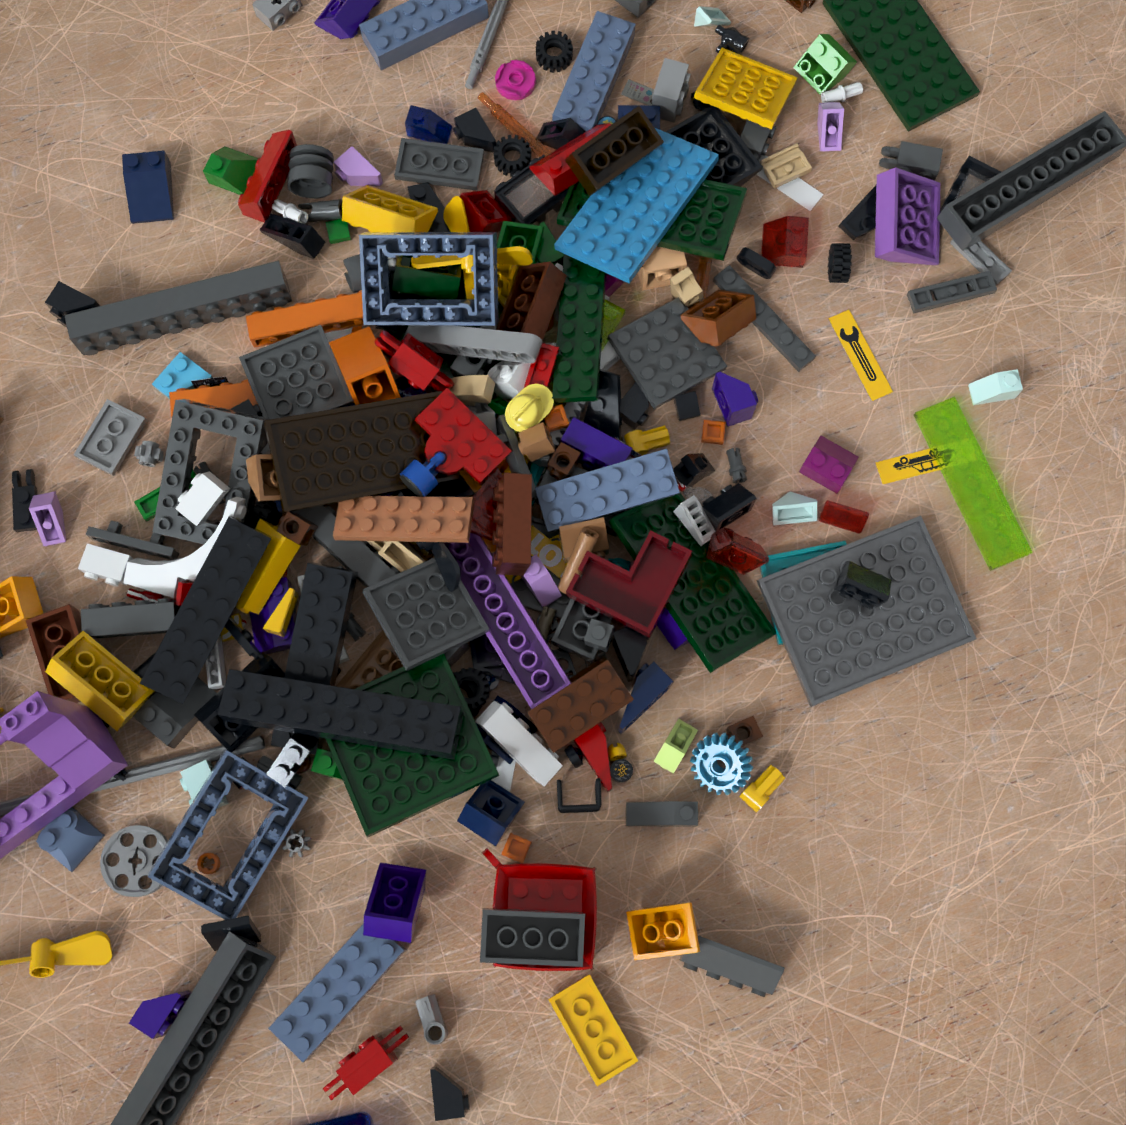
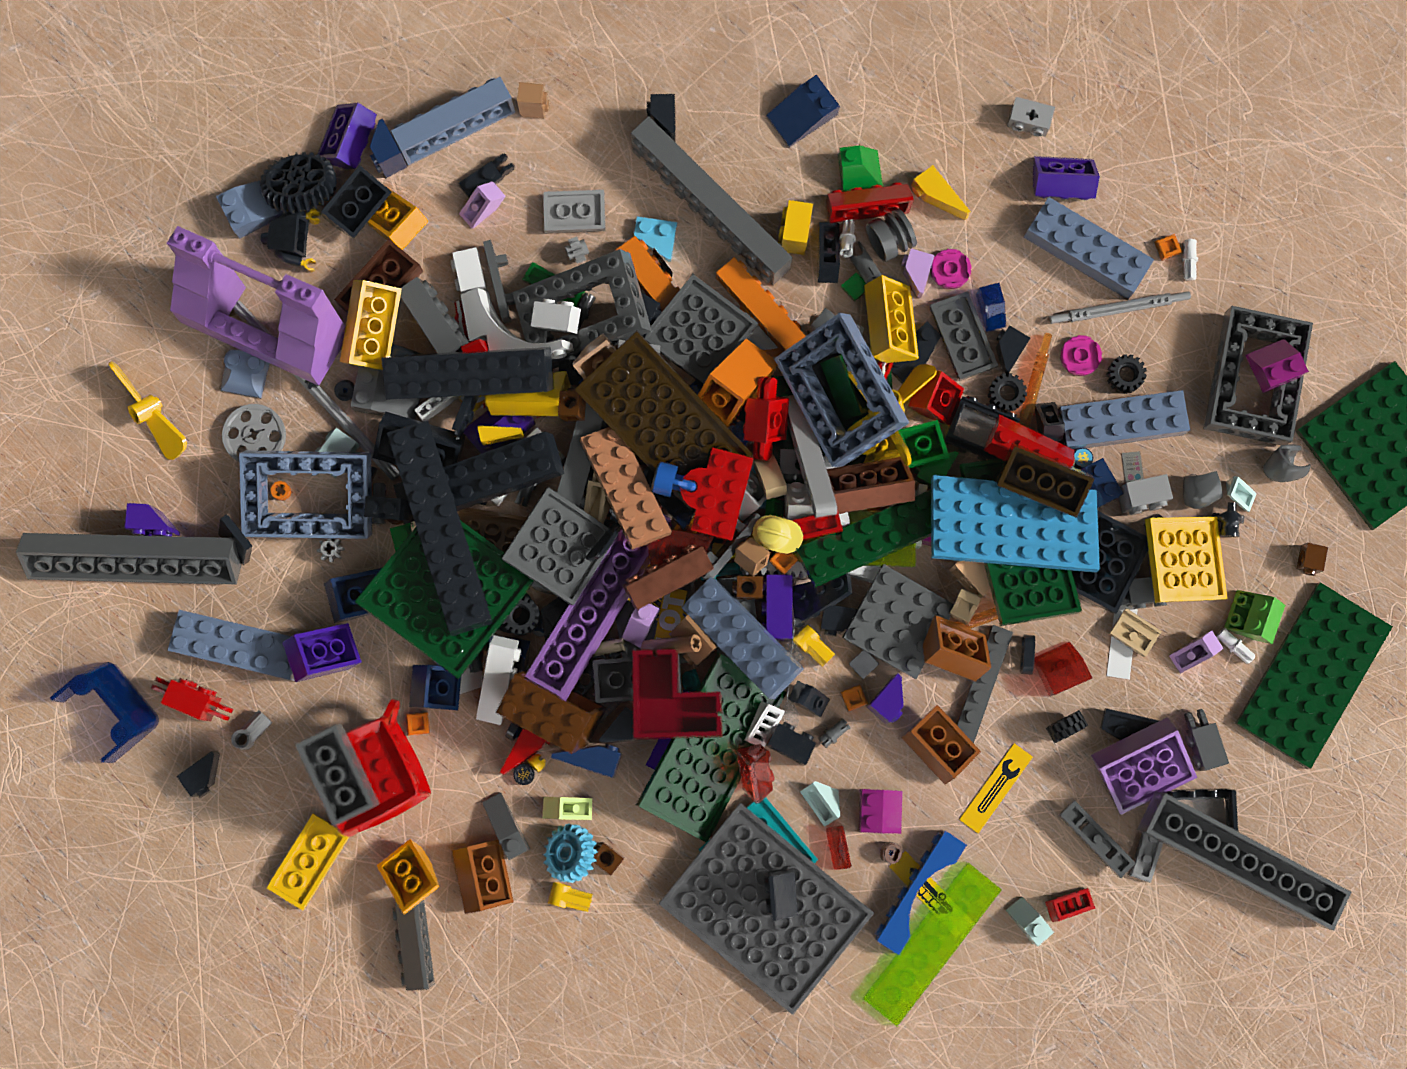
camera: 60 degrees right, 5 degrees up
black piece [557,778,602,813] -> none
dark grey brick [584,618,615,652] -> none
none -> dark blue slope [324,568,382,624]
none -> black tile [334,380,355,401]
none -> dark orange slope [452,840,514,914]
none -> yellow brick [778,200,813,255]
none -> blue arch [874,830,967,955]
none -> reddish brown tile [880,842,902,864]
none -> dark orange slope [901,705,981,785]
none -> yellow slope [912,165,971,220]
none -> dark pink tile [930,249,971,289]
none -> red slope [1045,888,1095,922]
none -> dark grey piece [1183,471,1223,509]

